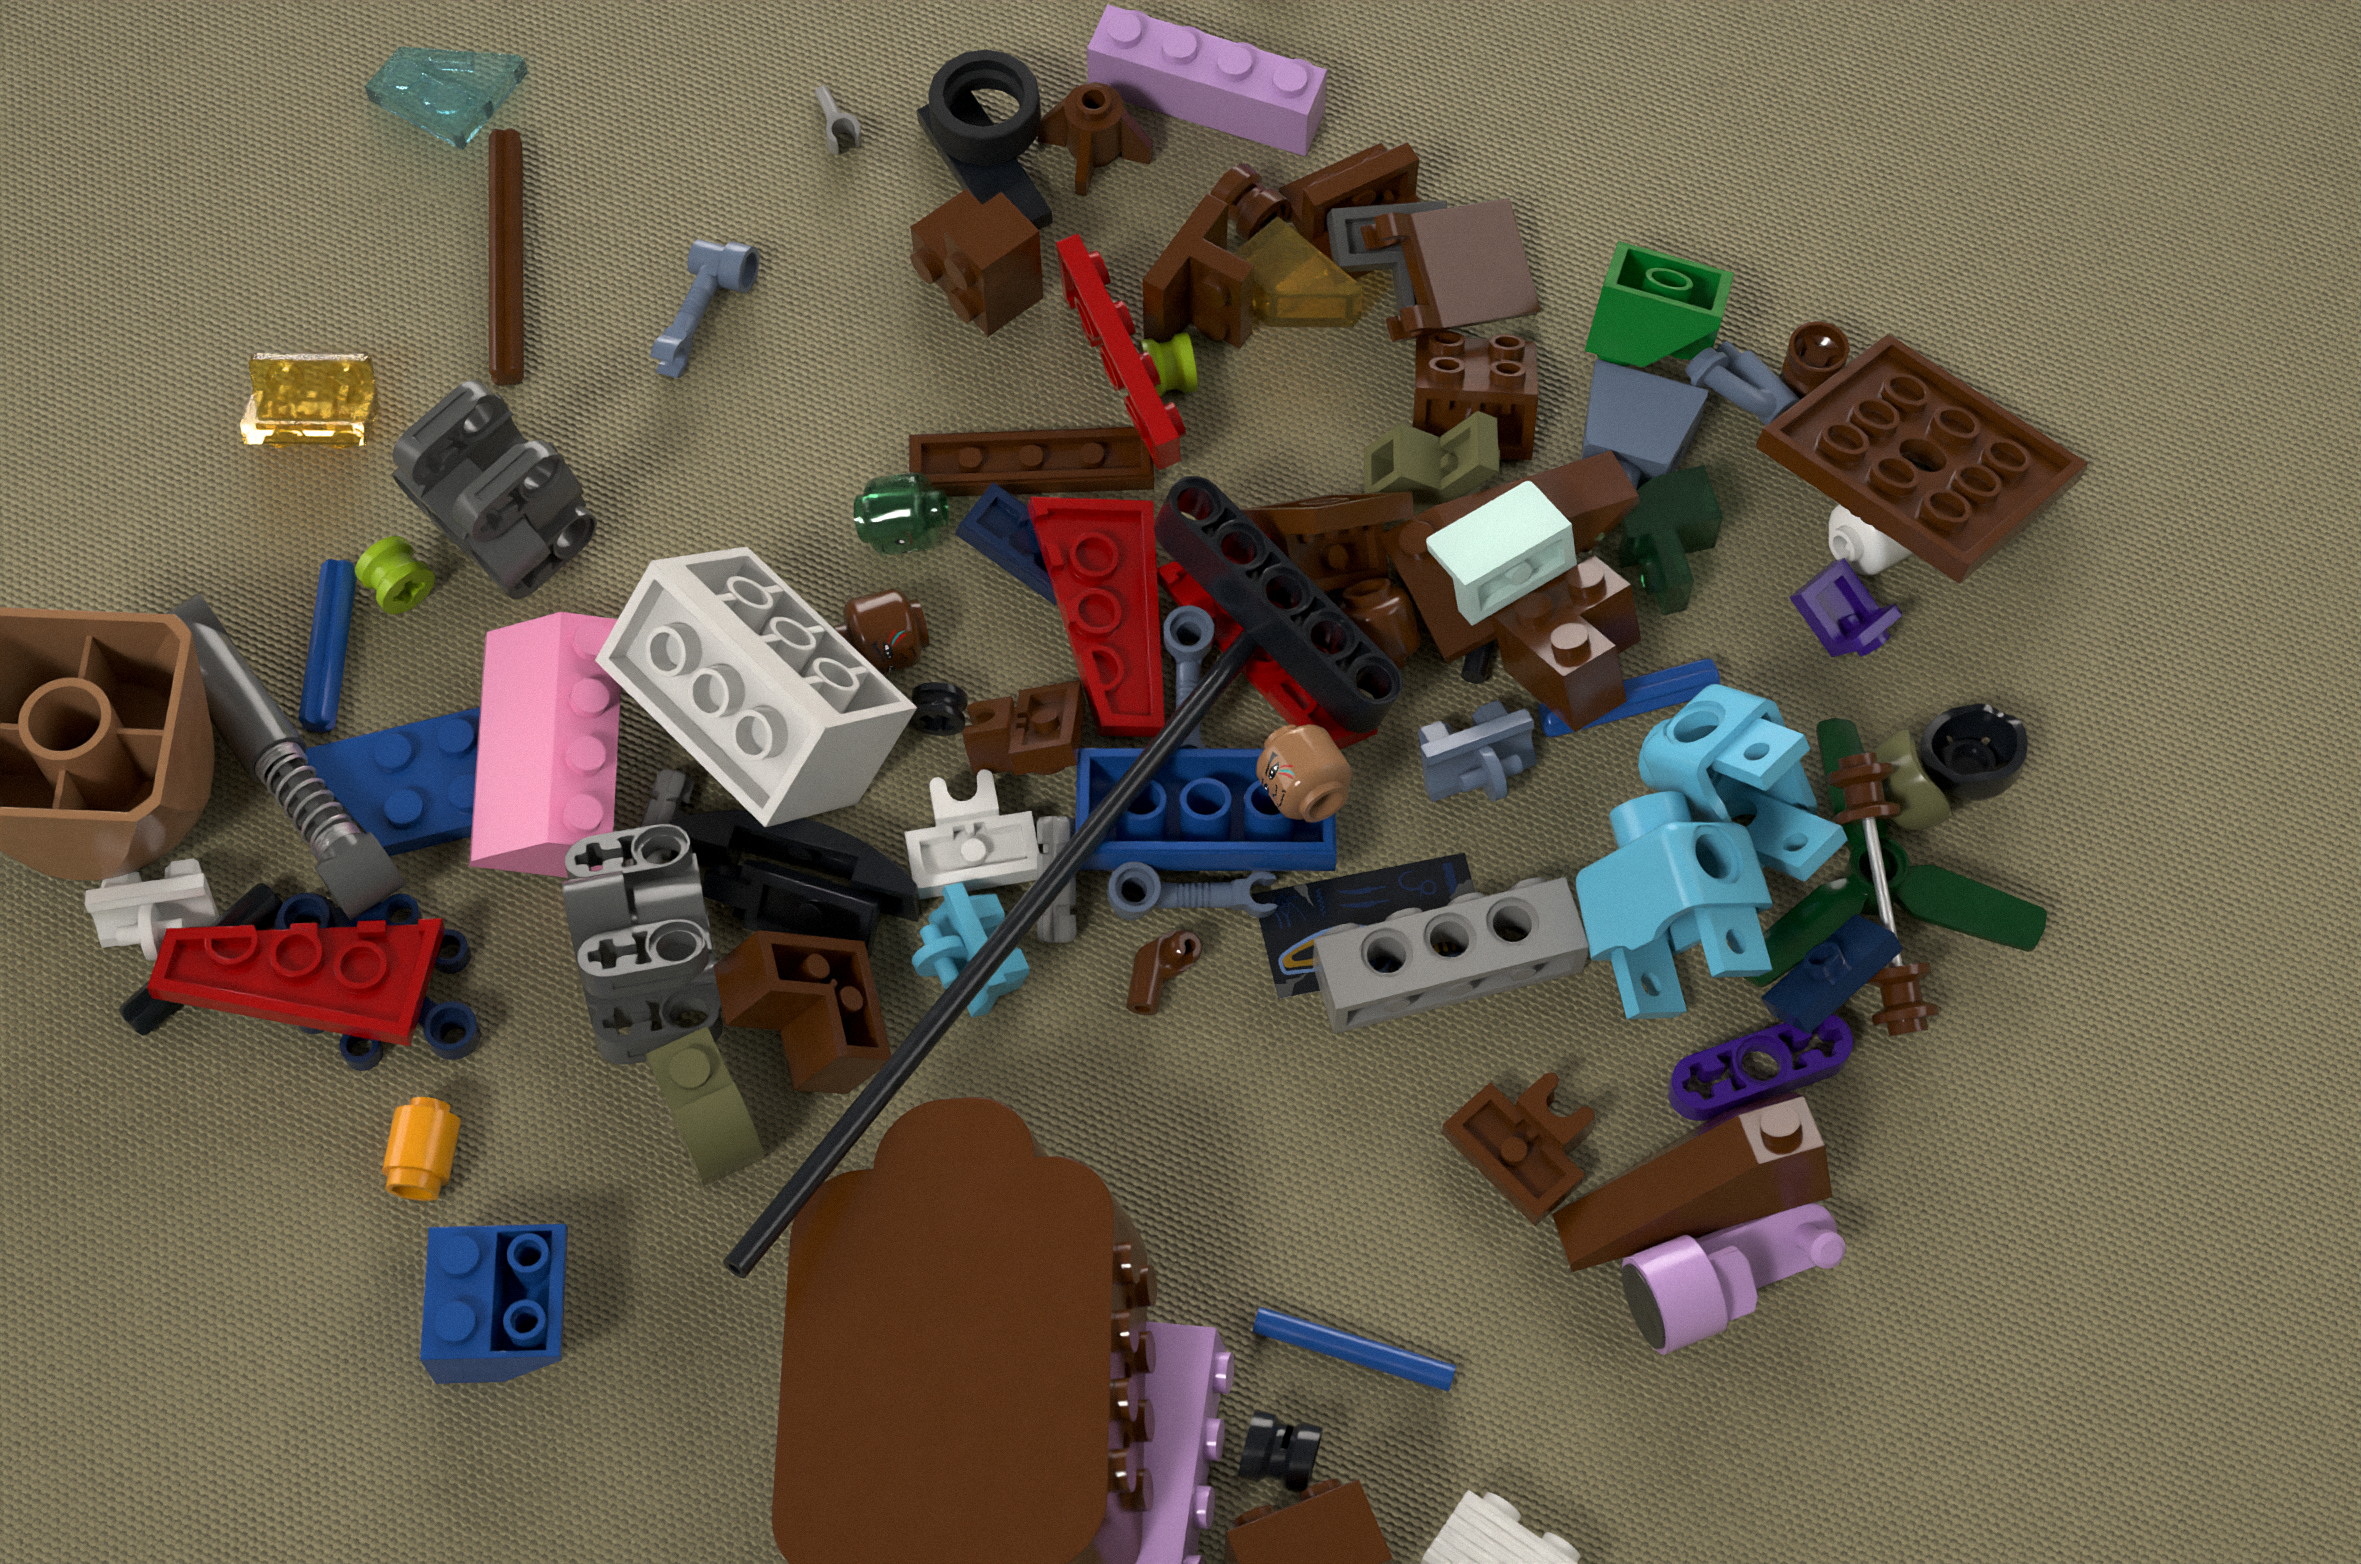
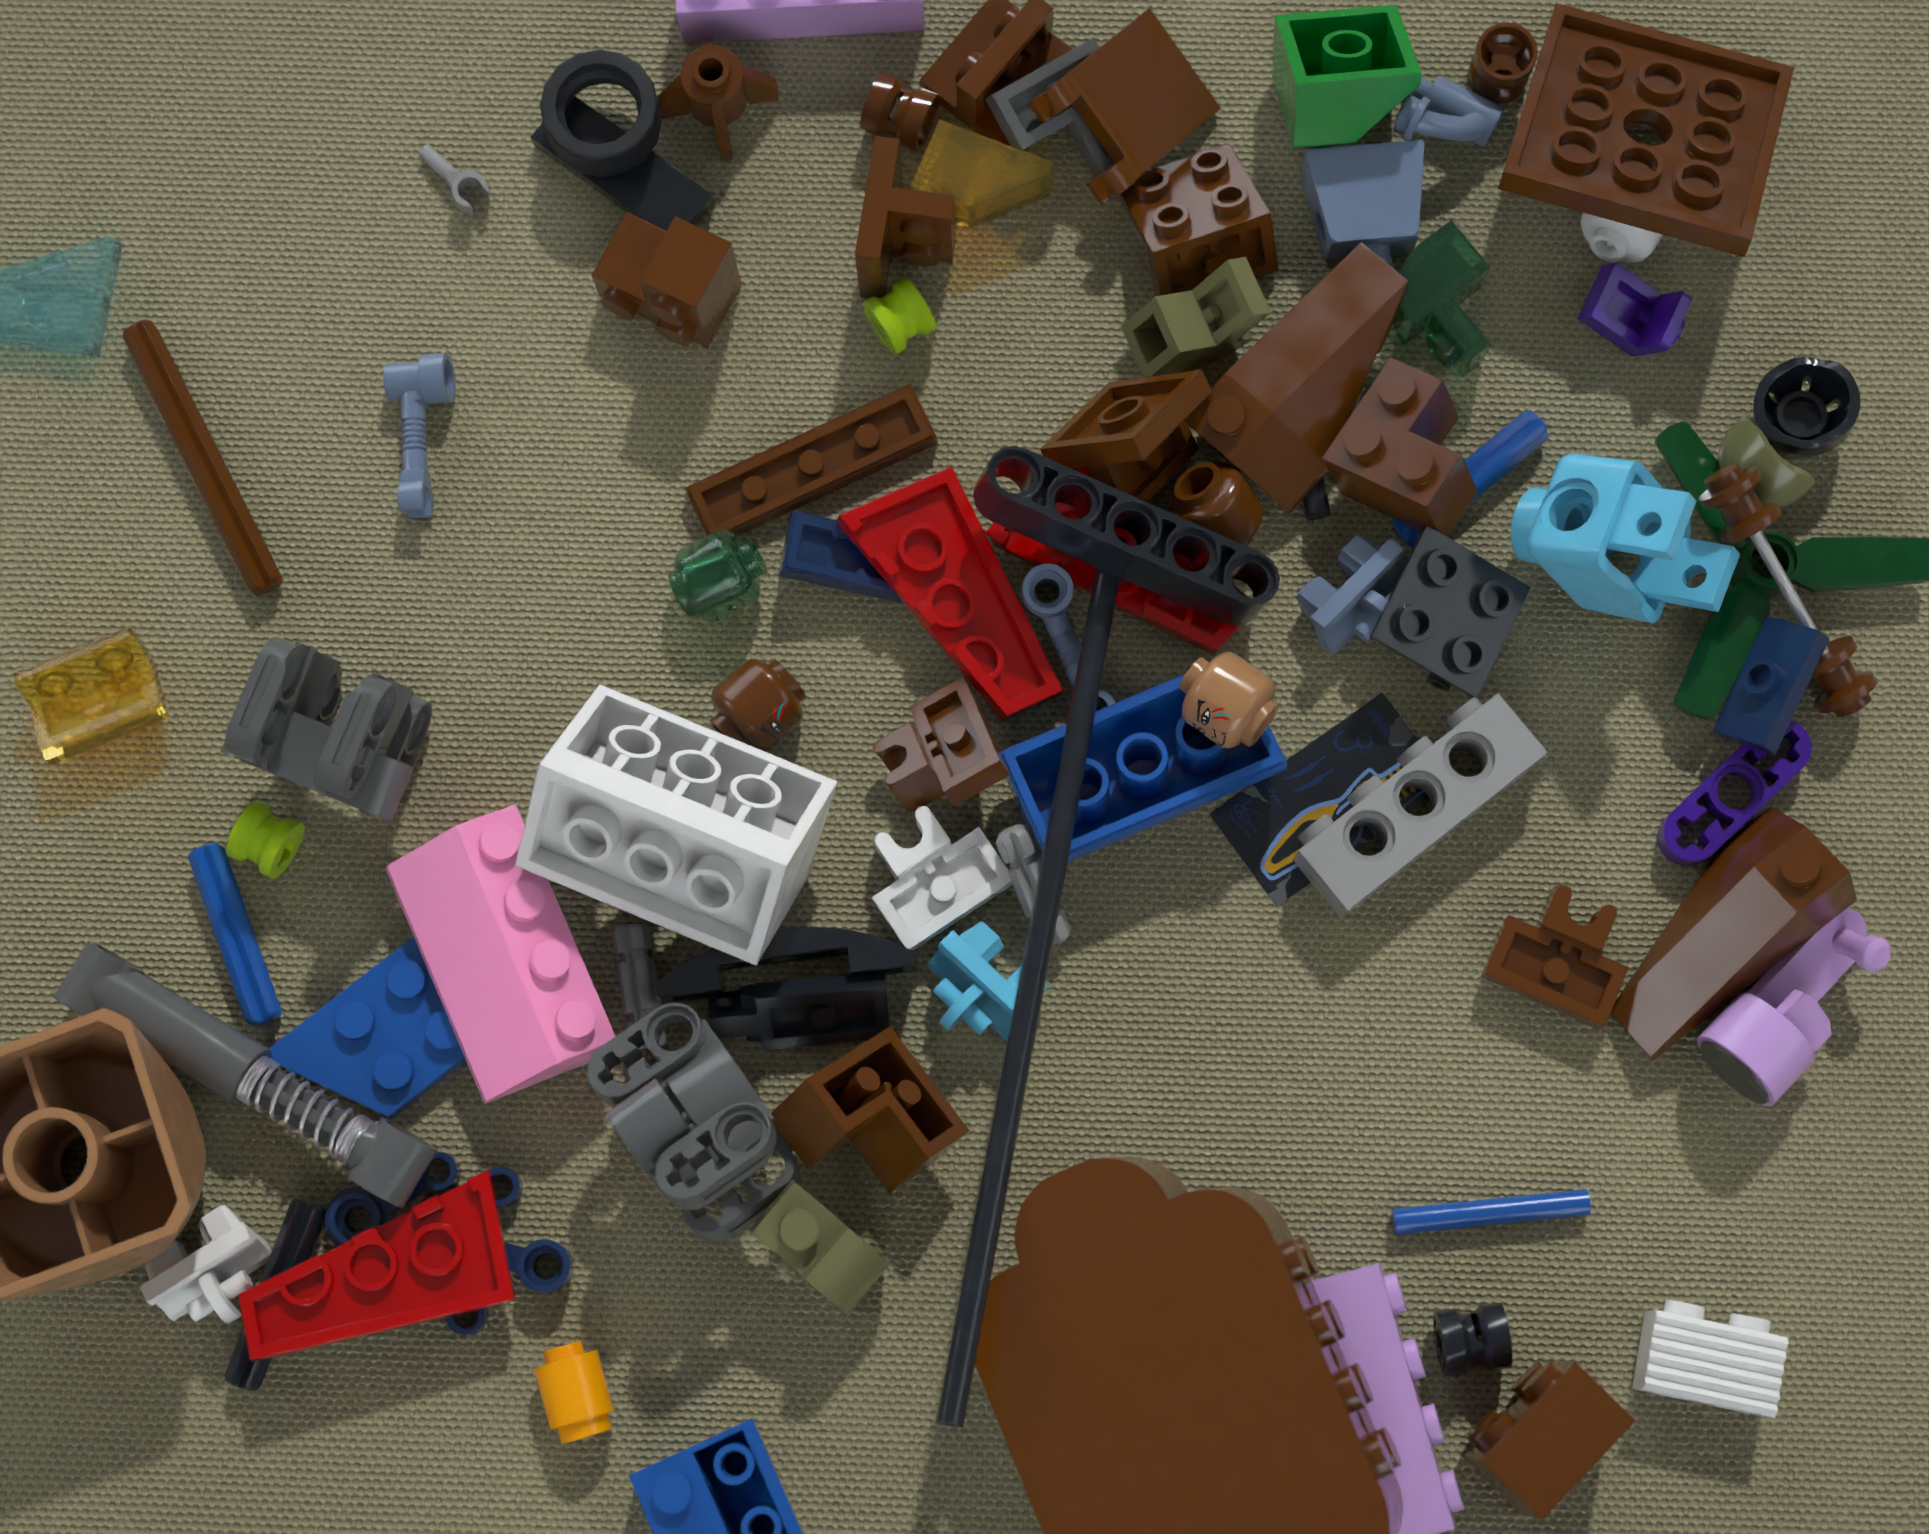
camera: 20 degrees left, 15 degrees up
black bush [909,682,968,736] -> none
red wing [1056,233,1186,470] -> none
sand blue brick [1107,862,1278,921] -> none
reddish brown arm [1126,929,1202,1015] -> none
light aqua panel [1426,481,1577,626] -> none
medium azure piece [1576,791,1773,1019] -> none
none -> black hinge [1370,525,1531,698]

